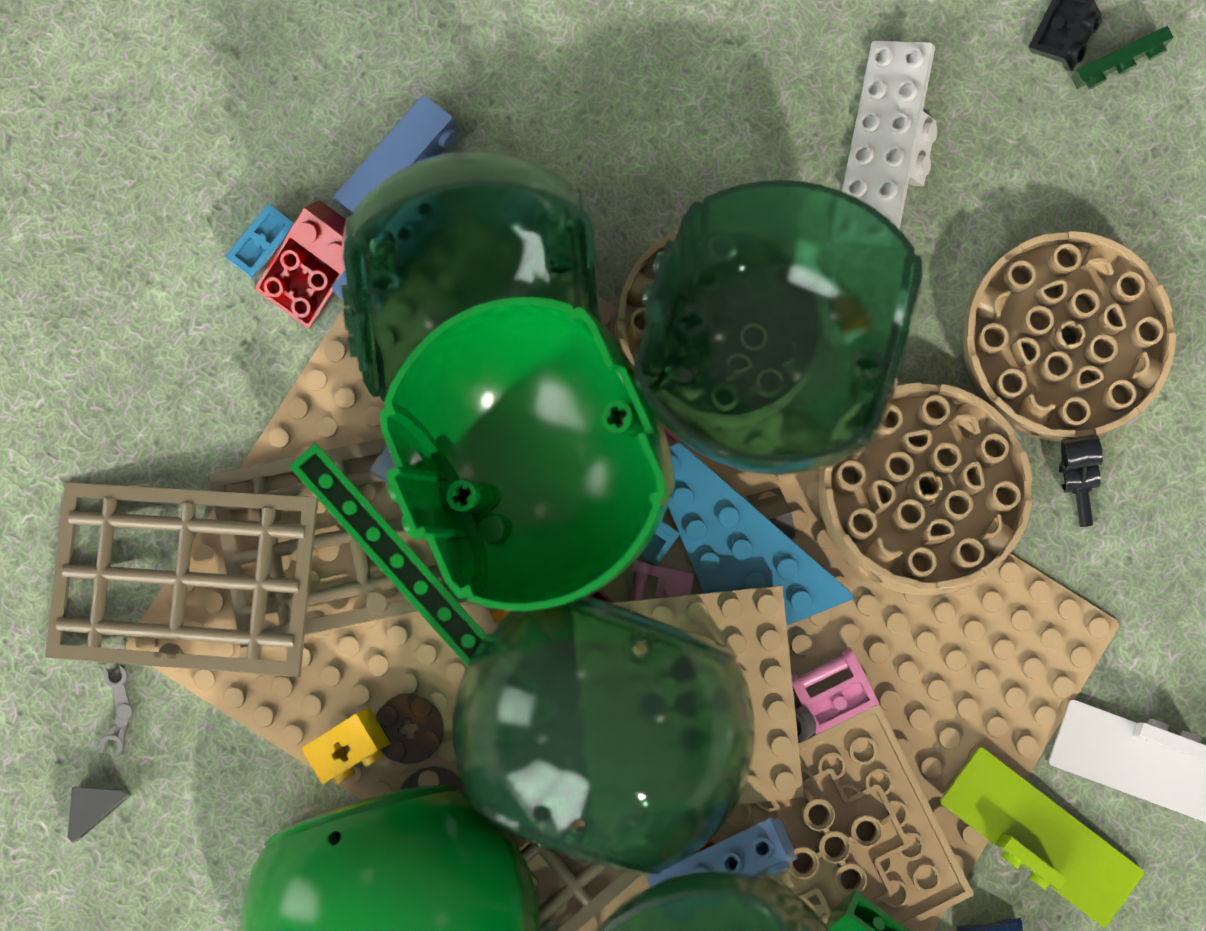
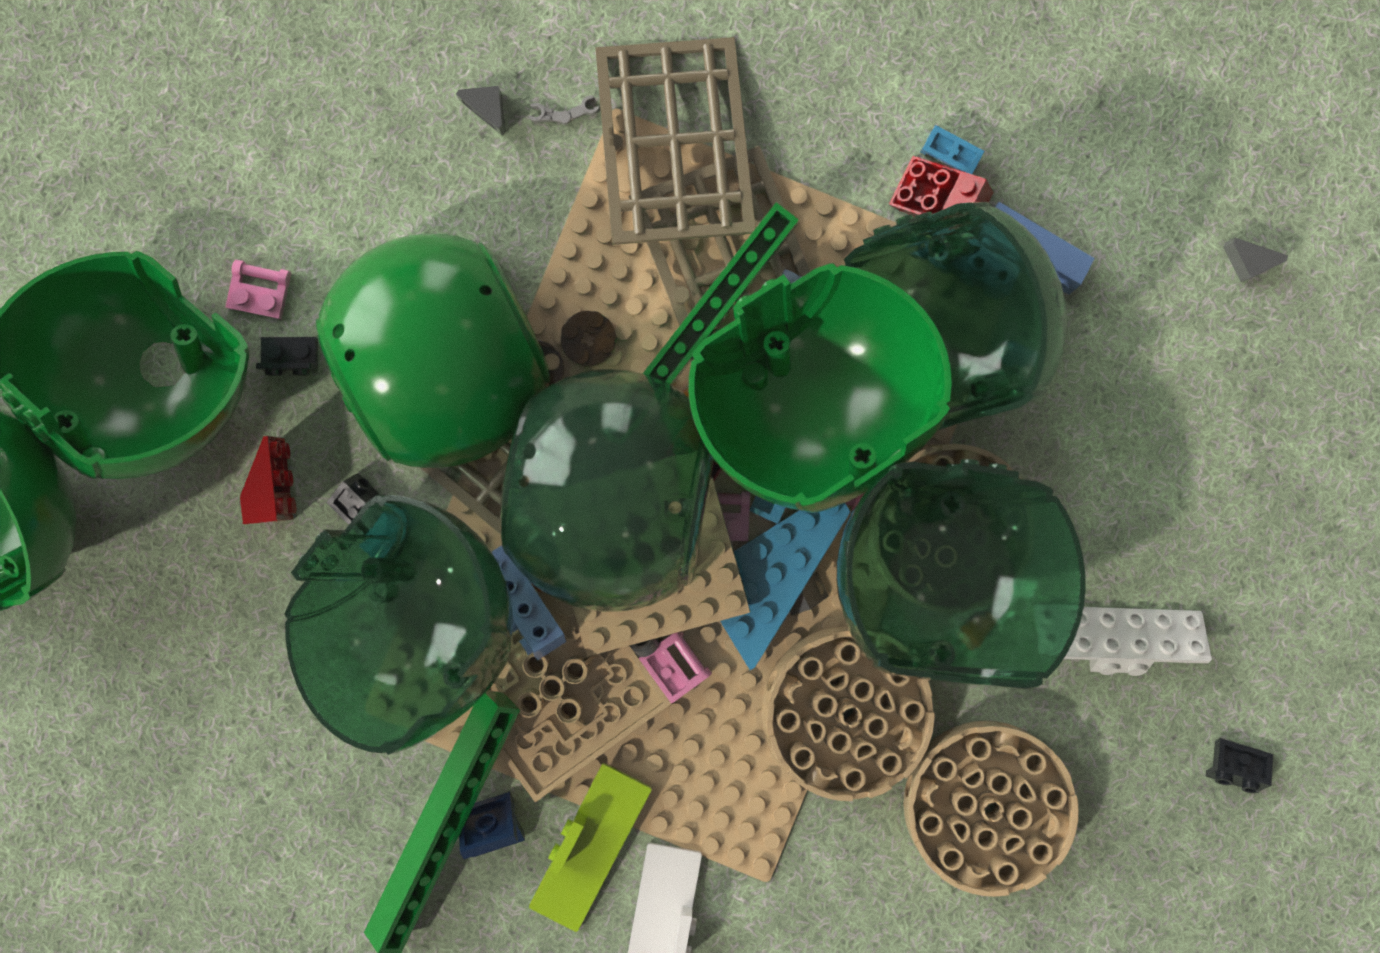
camera: 85 degrees right, 5 degrees up
yellow brick [301,708,391,785] -> none
black beam [1059,434,1103,527] -> none
dark green plate [1071,25,1174,90] -> none

